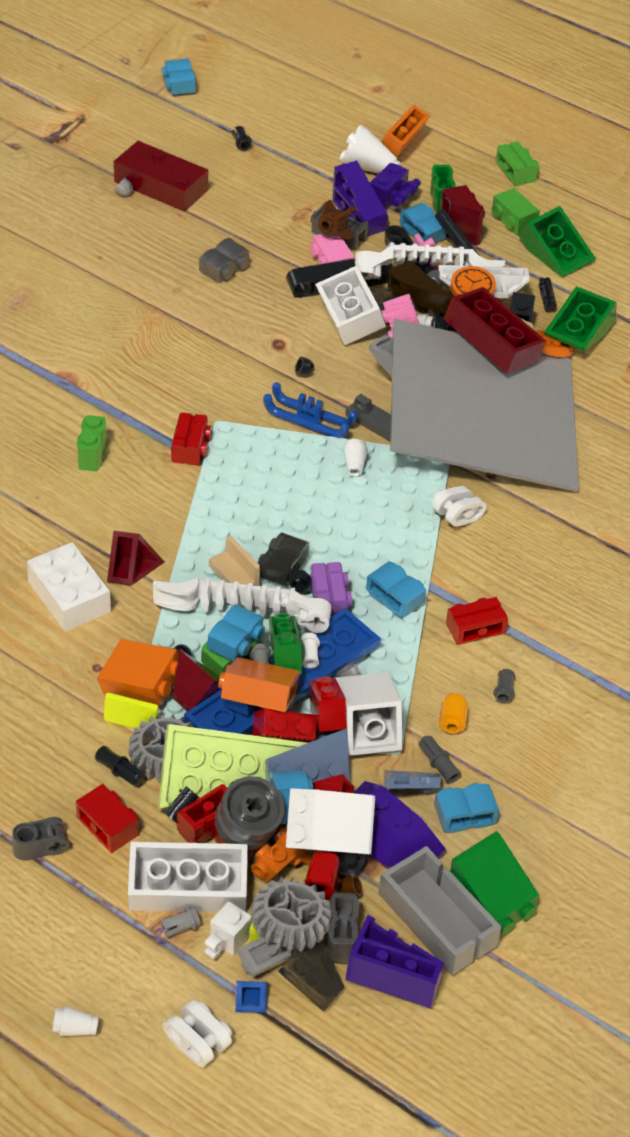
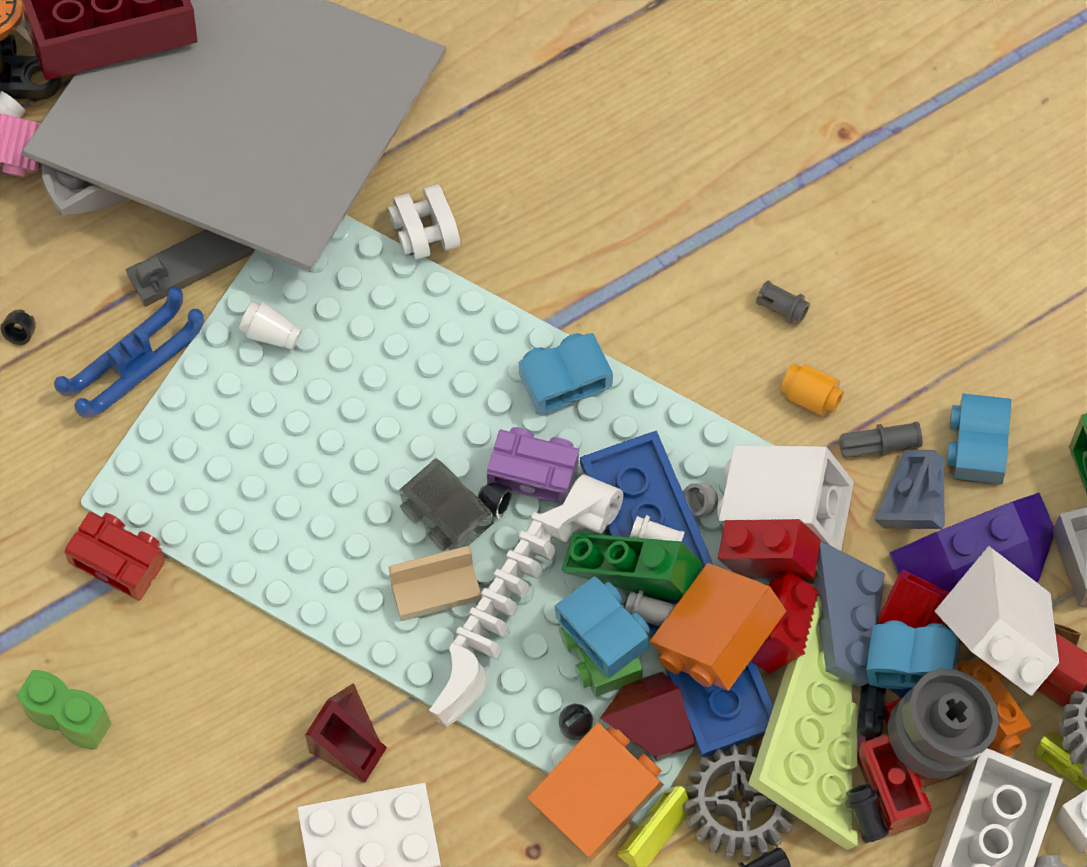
camera: 65 degrees left, 20 degrees up
red brick [446,597,508,645] -> none

